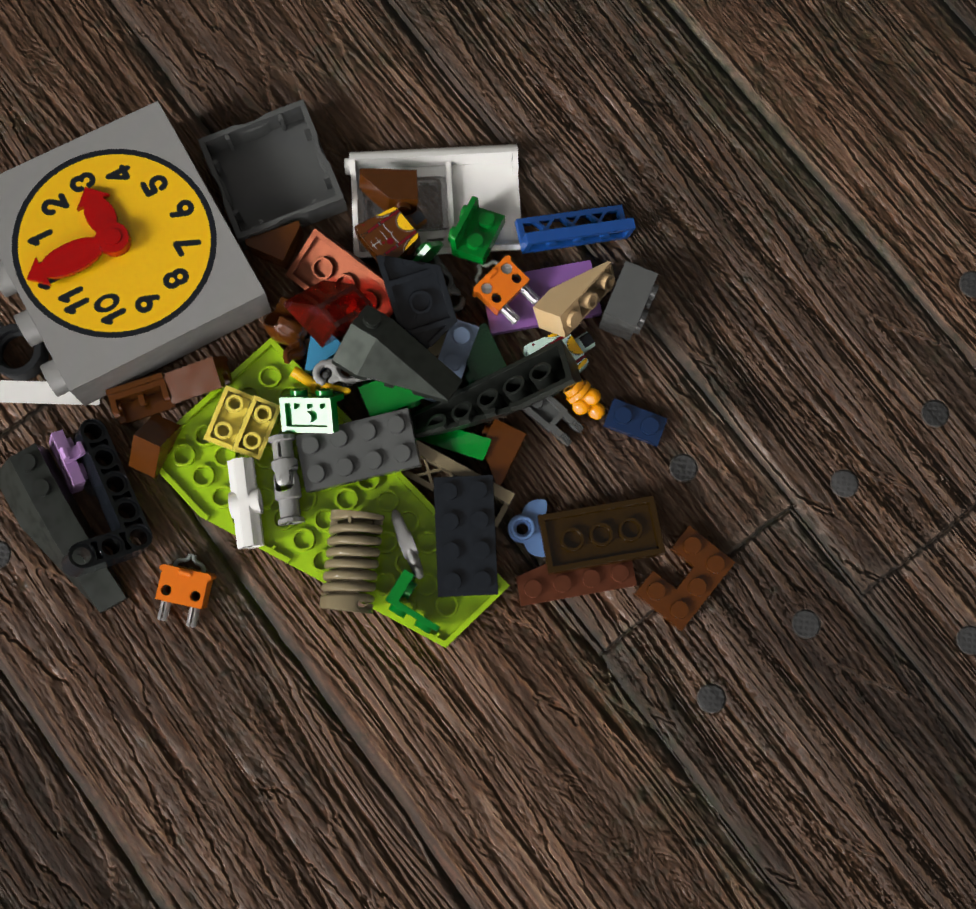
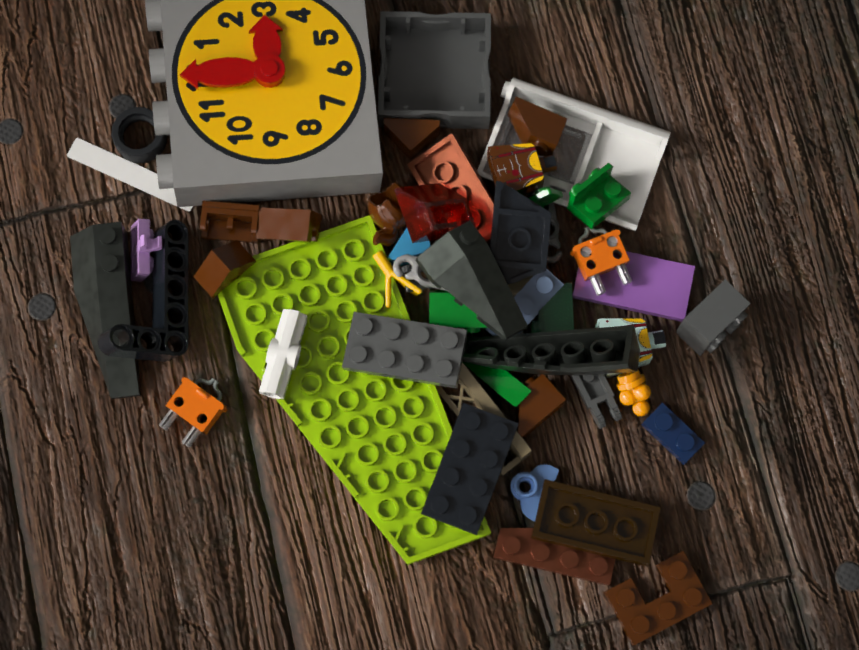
camera: 25 degrees right, 5 degrees down
light yellow slope [203,385,280,460] -> none
light grey piece [268,434,305,526] -> none
bracket [279,388,344,433] -> none
dark tan piece [319,509,385,614] -> none
green bracket [385,569,441,634] -> none
light grey piece [391,509,423,579] -> none
blue fence [514,204,636,254] -> none
tan slope [533,261,616,338] -> none

